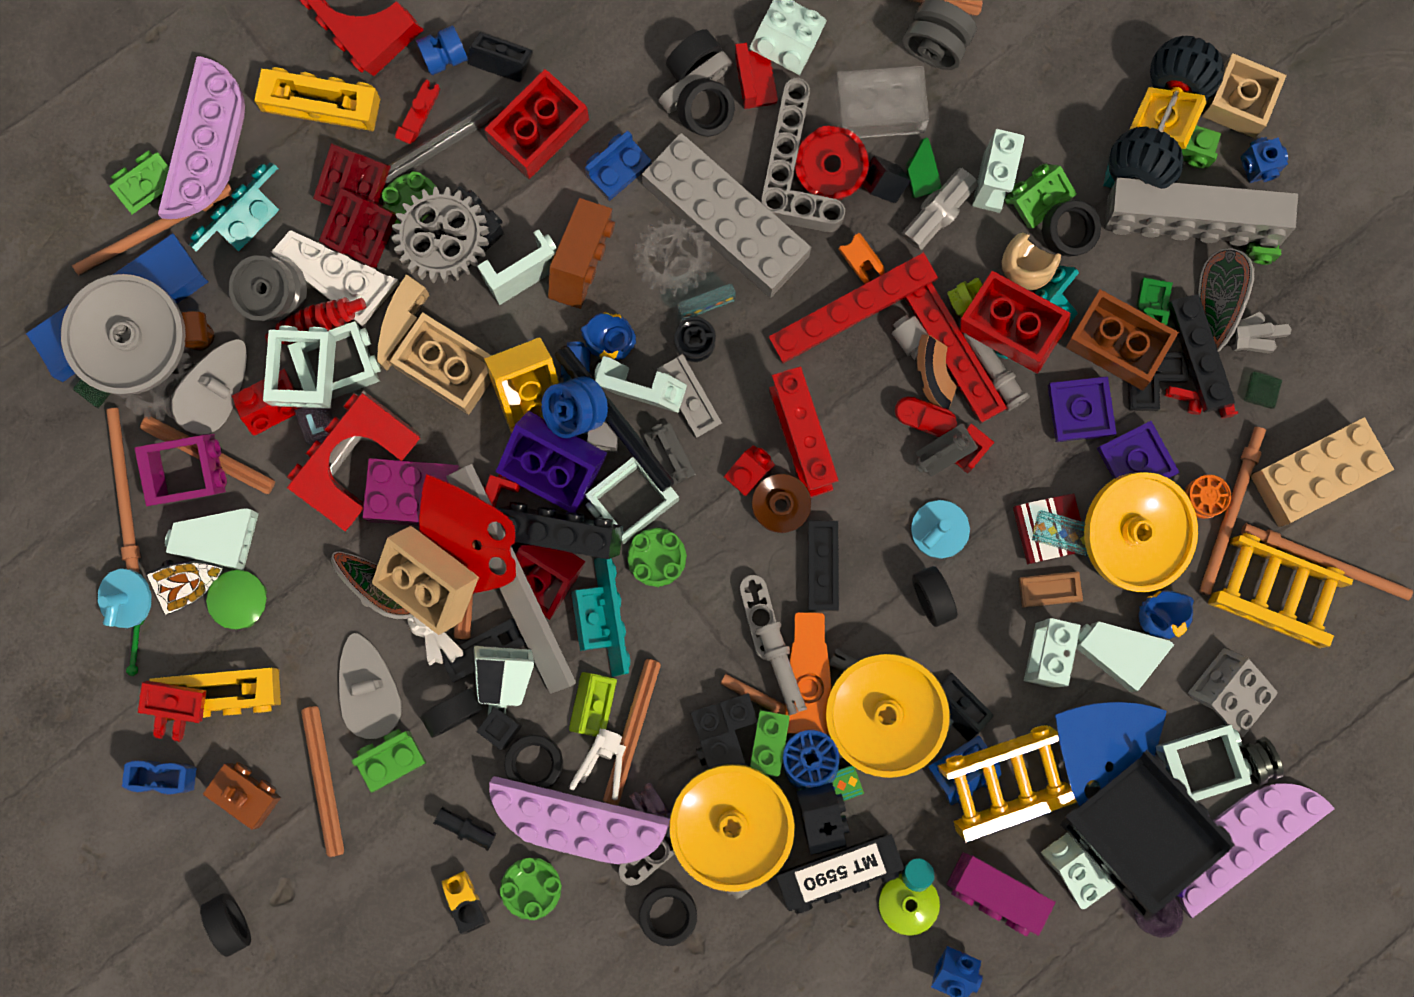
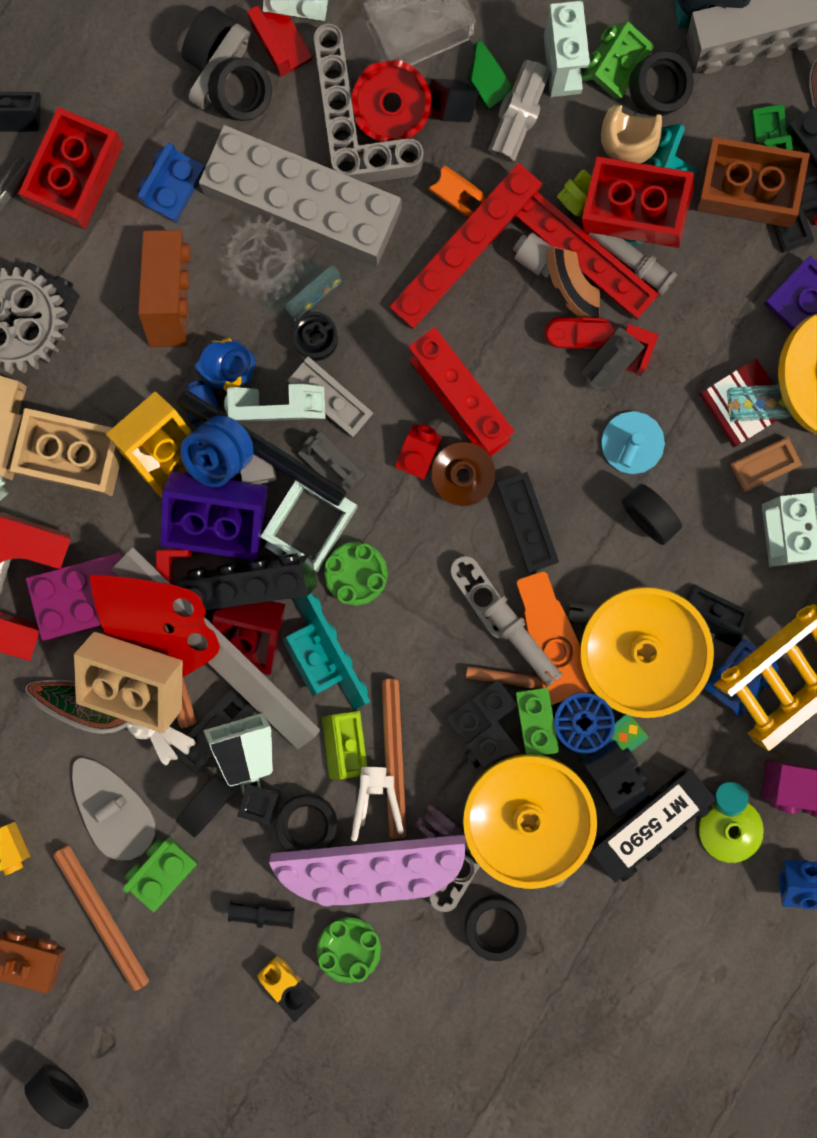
camera: 10 degrees left, 5 degrees up
light aqua panel [477,229,557,305] -> none
dark purple plate [1048,376,1117,442] -> none

